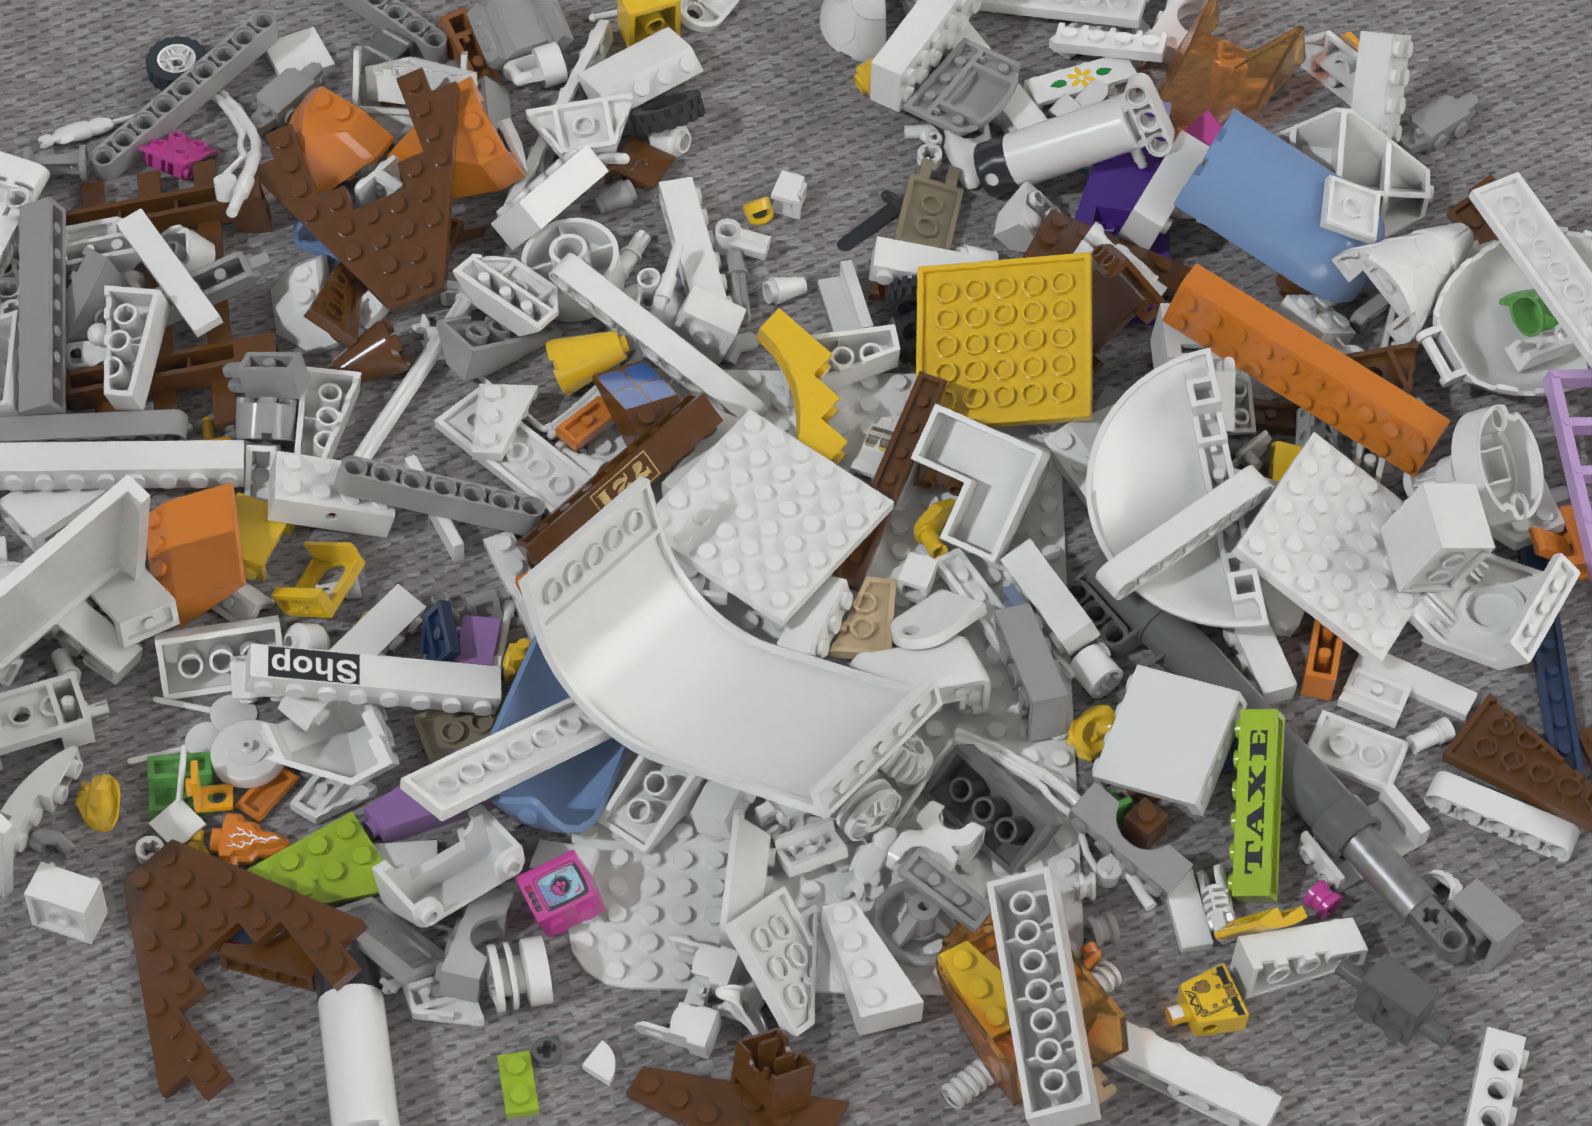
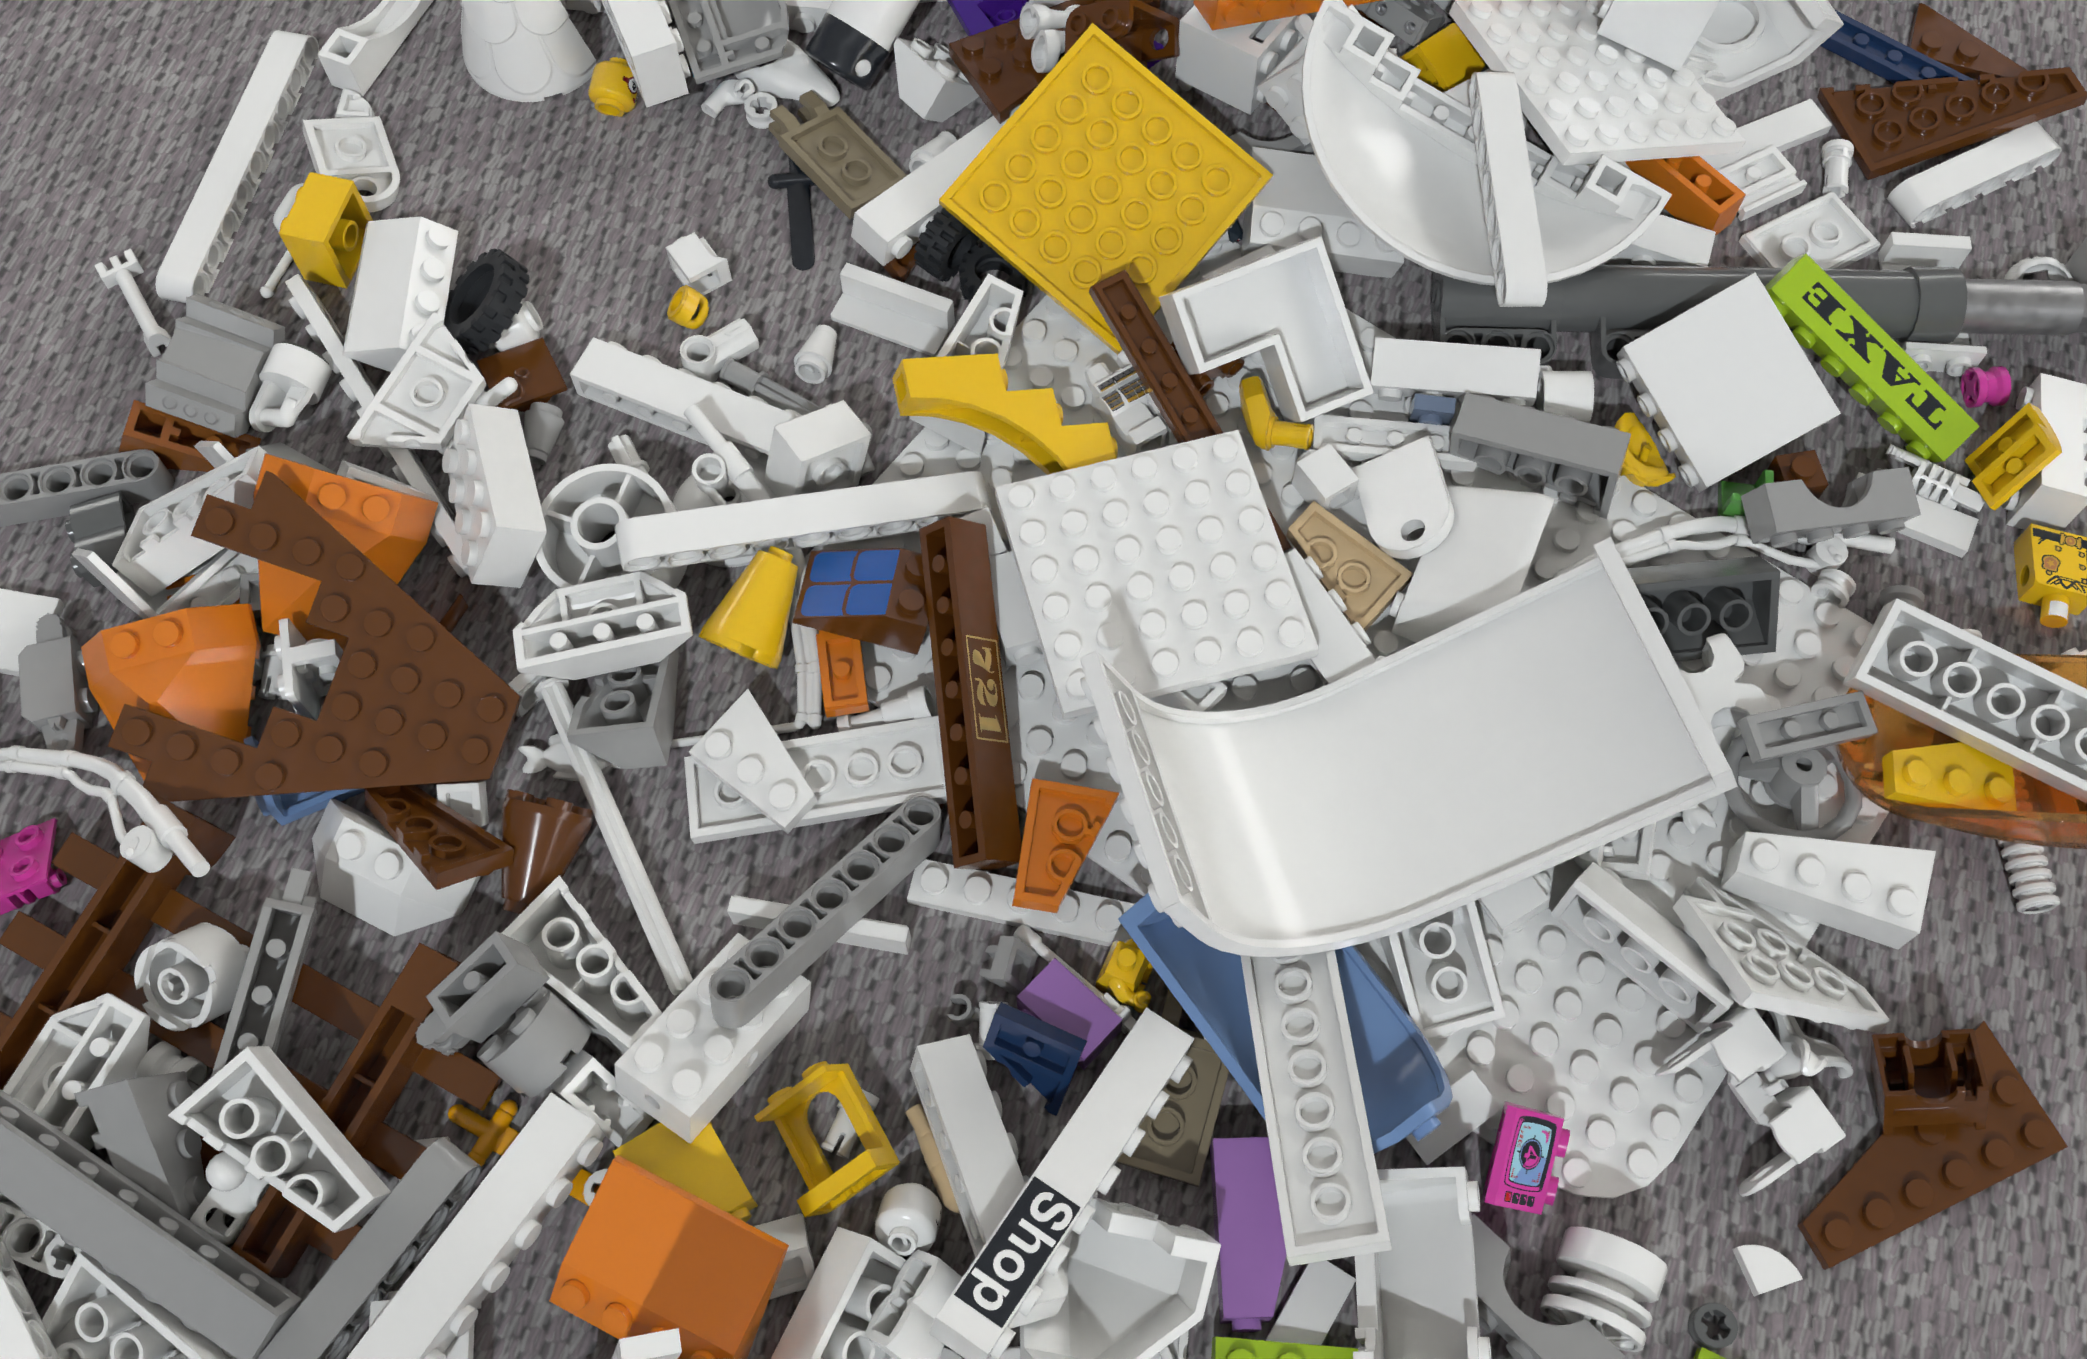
camera: 50 degrees left, 10 degrees up
white tile [116,209,223,337] -> none

